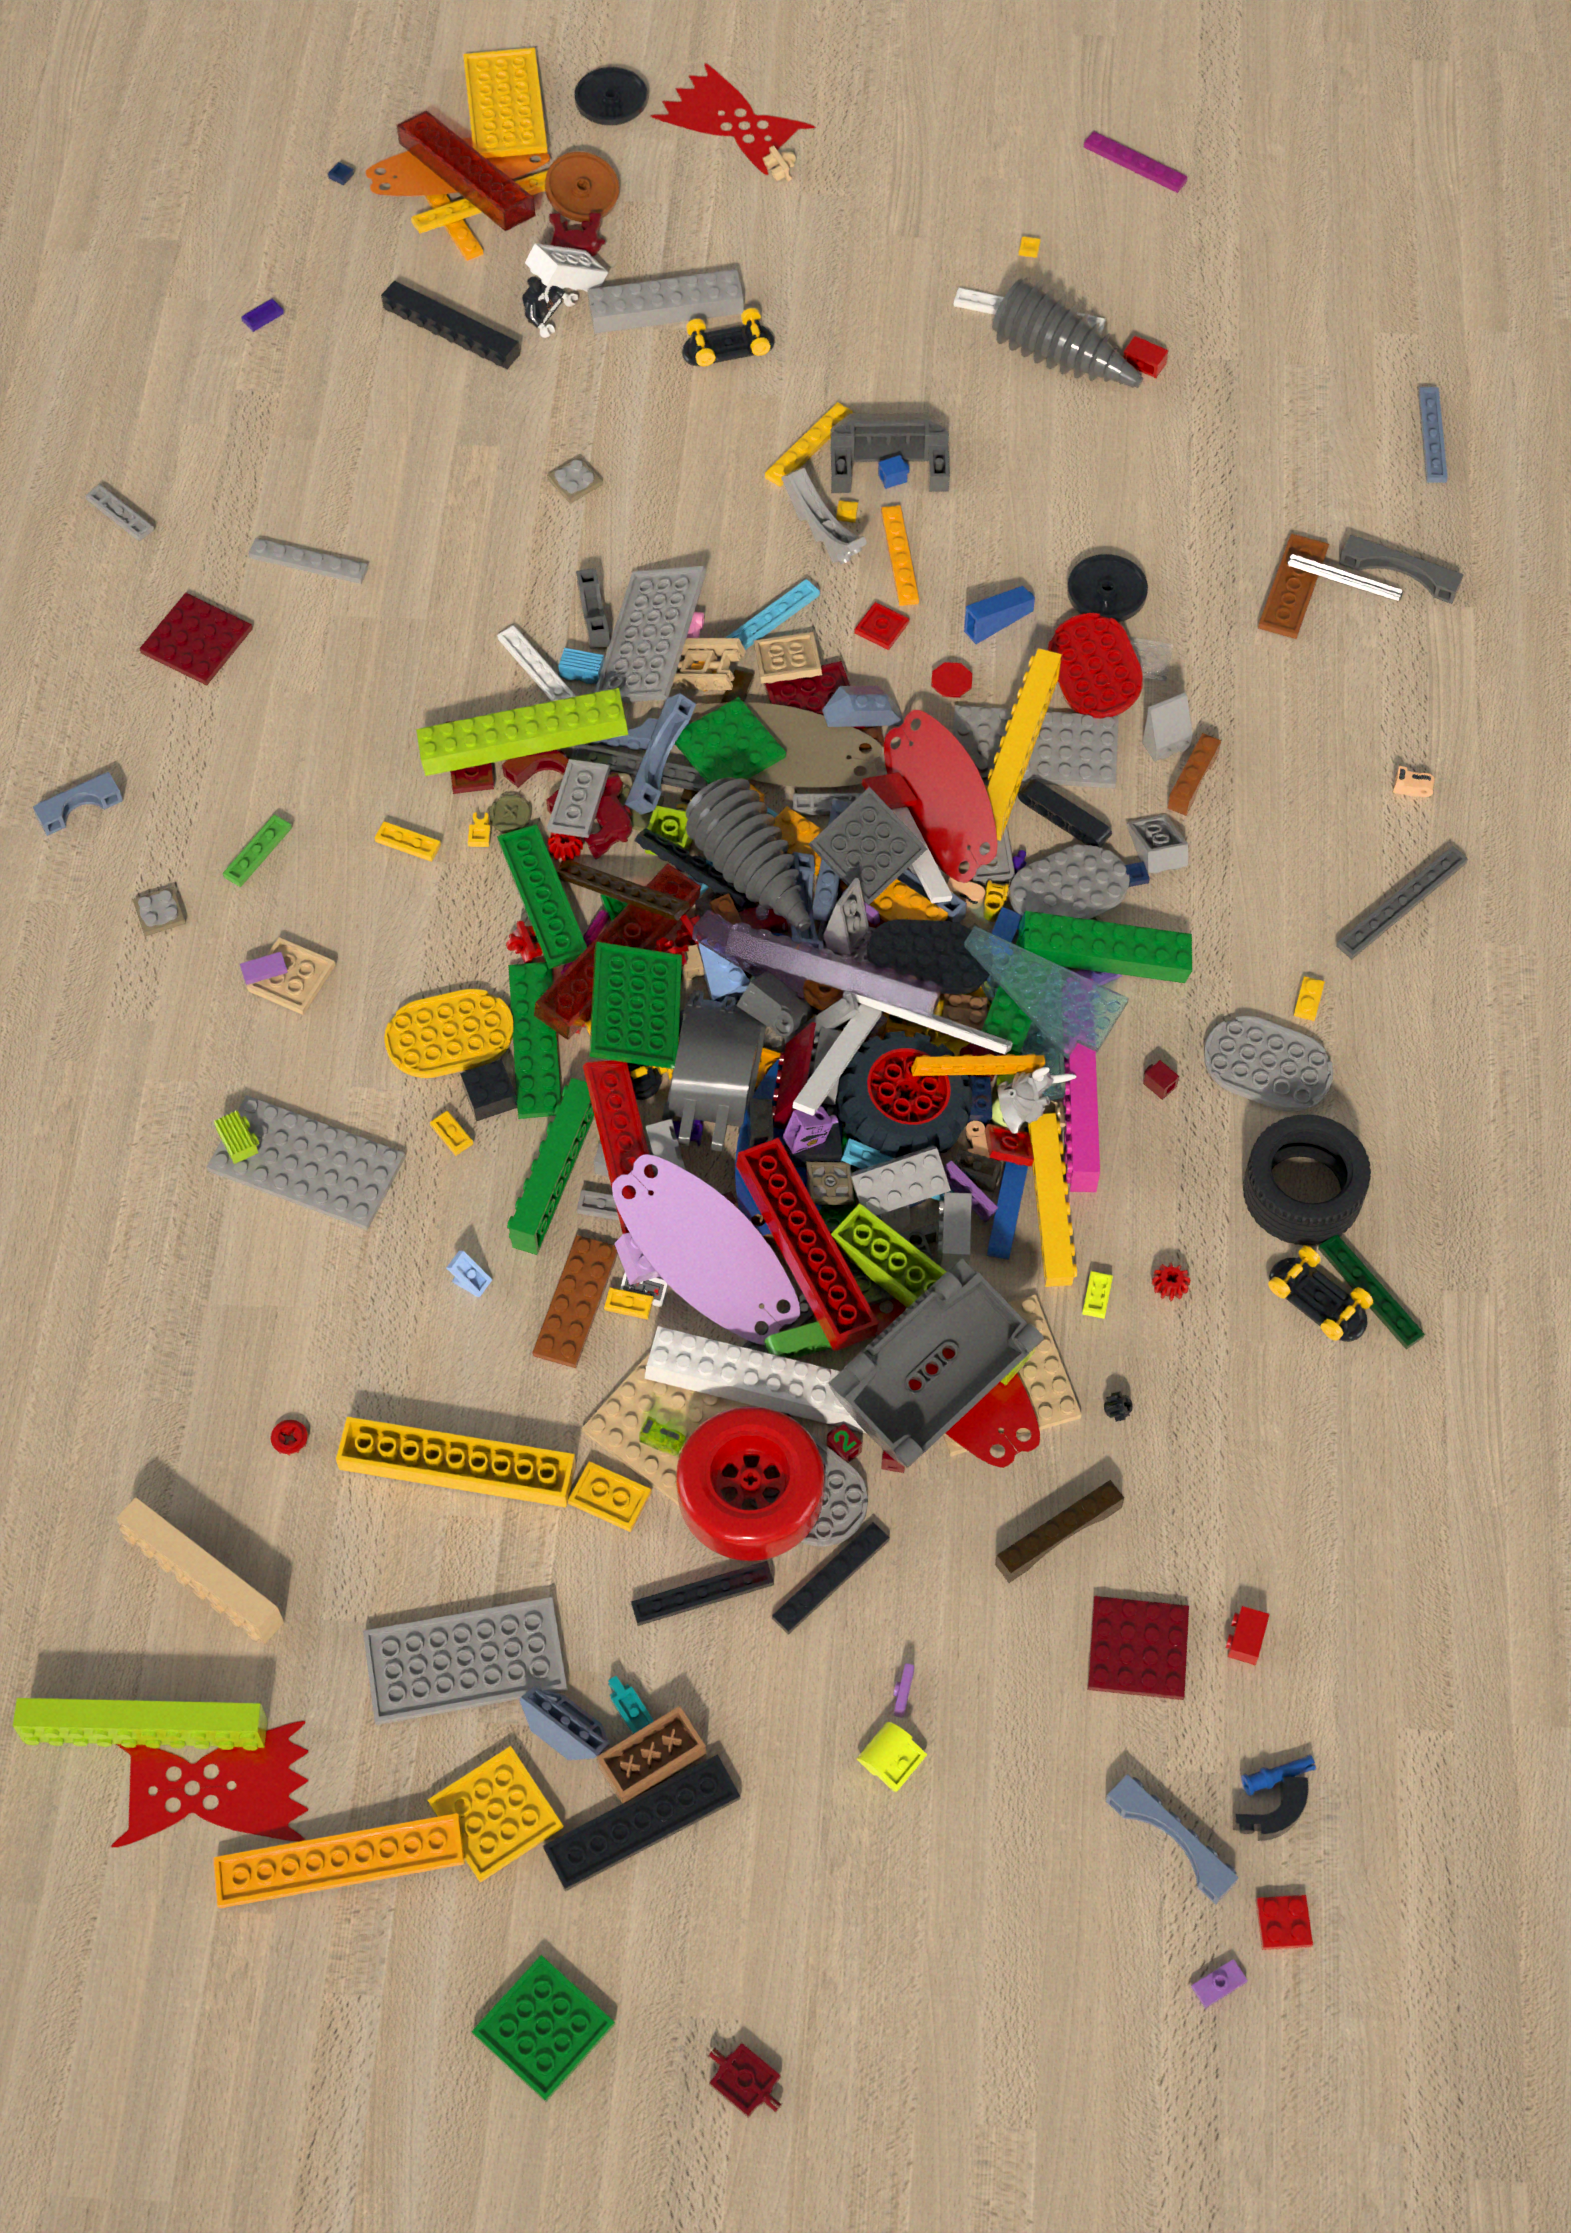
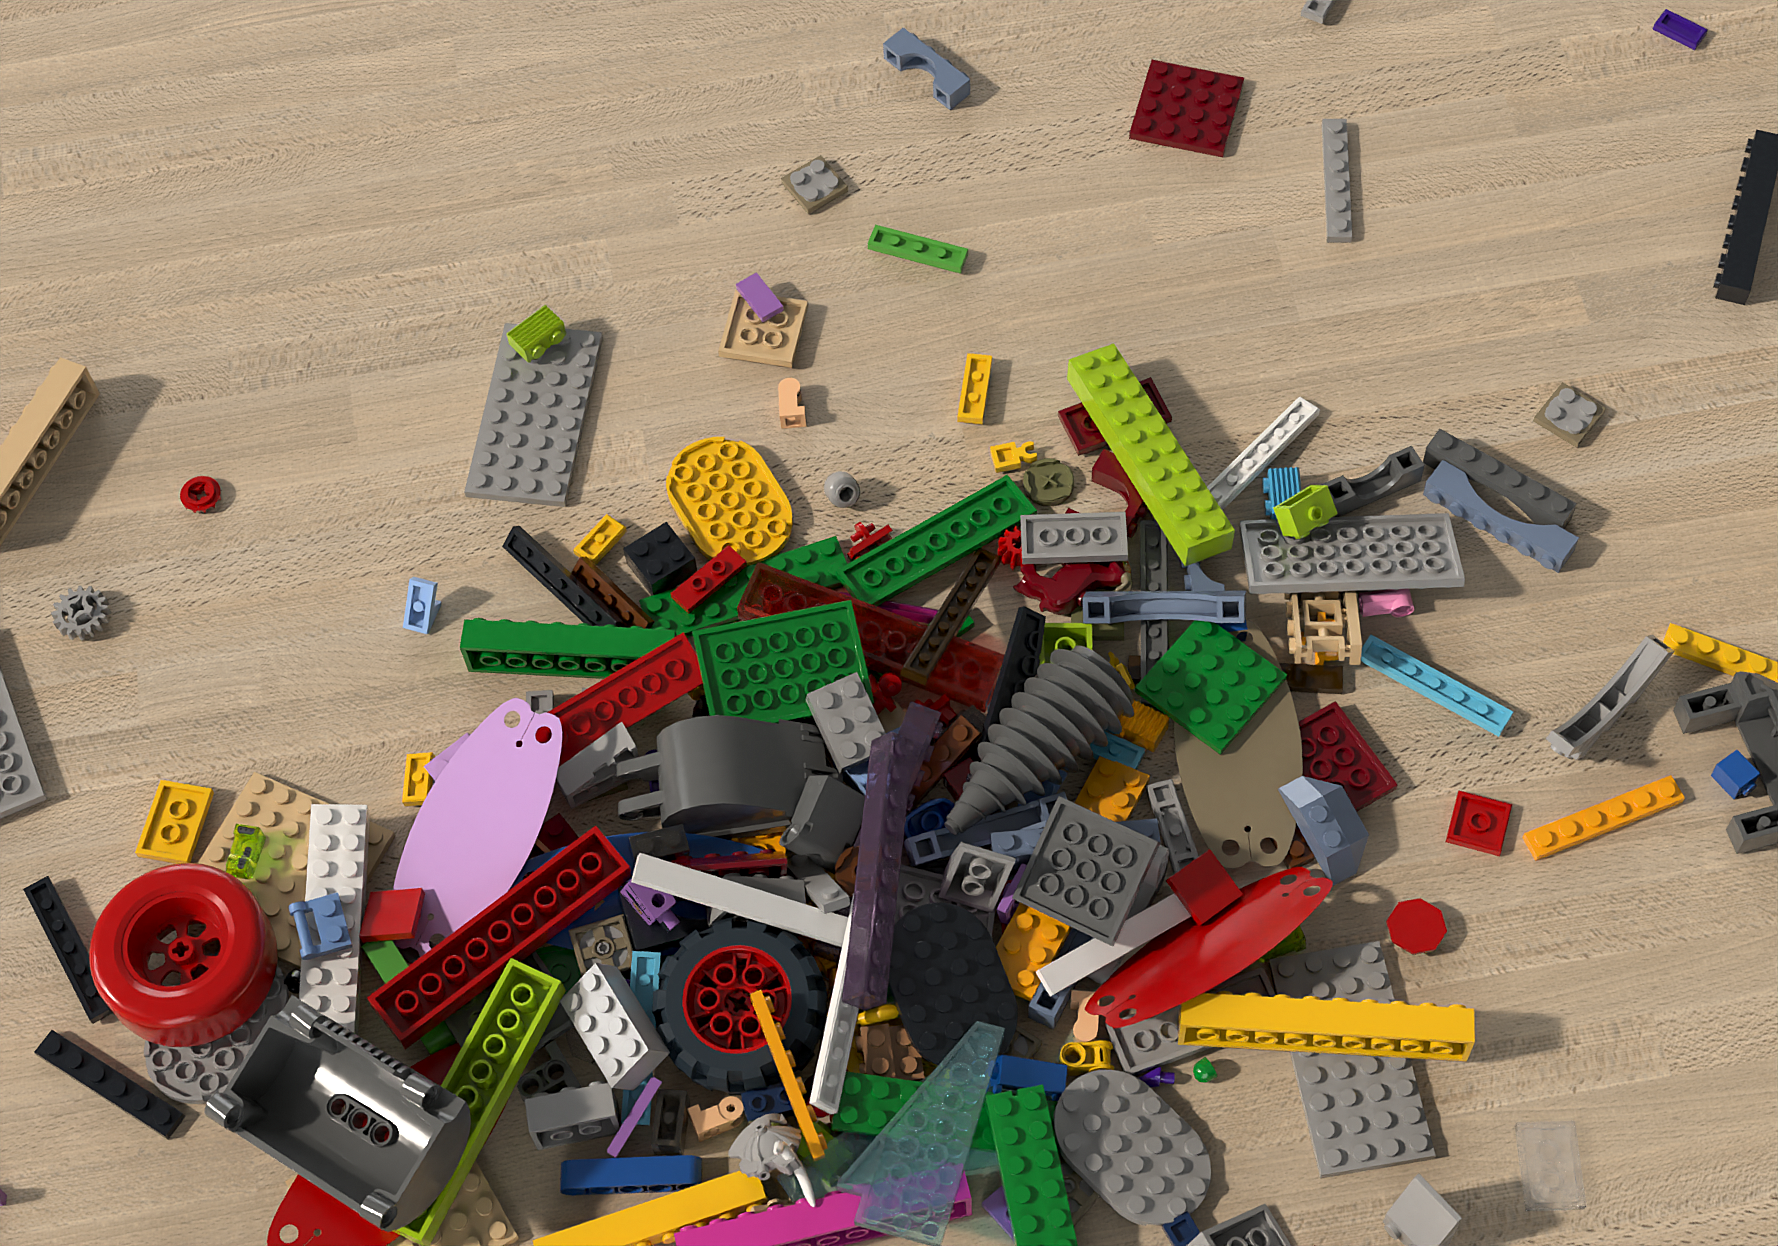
camera: 80 degrees right, 0 degrees up
yellow brick [336,1417,576,1508] -> none
dark orange plate [532,1235,618,1368] -> none
tan plate [754,632,822,684] -> none
yellow plate [836,500,858,523] -> none
blue slope [964,586,1035,644] -> none
red plate [985,1124,1034,1166] -> none
black beam [1017,779,1112,848] -> none
red plate [1048,613,1143,719] -> none
black dish [1067,554,1148,622] -> none
none -> light grey gear [51,585,111,641]
none -> medium blue plate [288,892,352,960]
none -> red tile [359,888,425,942]
none -> black plate [502,525,622,627]
none -> reddish brown plate [571,556,655,629]
none -> red plate [670,545,747,614]
none -> light nougat leg [778,378,807,429]
none -> light grey brick [806,672,891,773]
none -> light grey head [824,471,860,508]
none -> green hinge [1193,1057,1218,1083]
none -> lime brick [1273,485,1338,539]
none -> dark grey arch [1423,429,1577,529]
none -> sand blue arch [1423,460,1579,573]

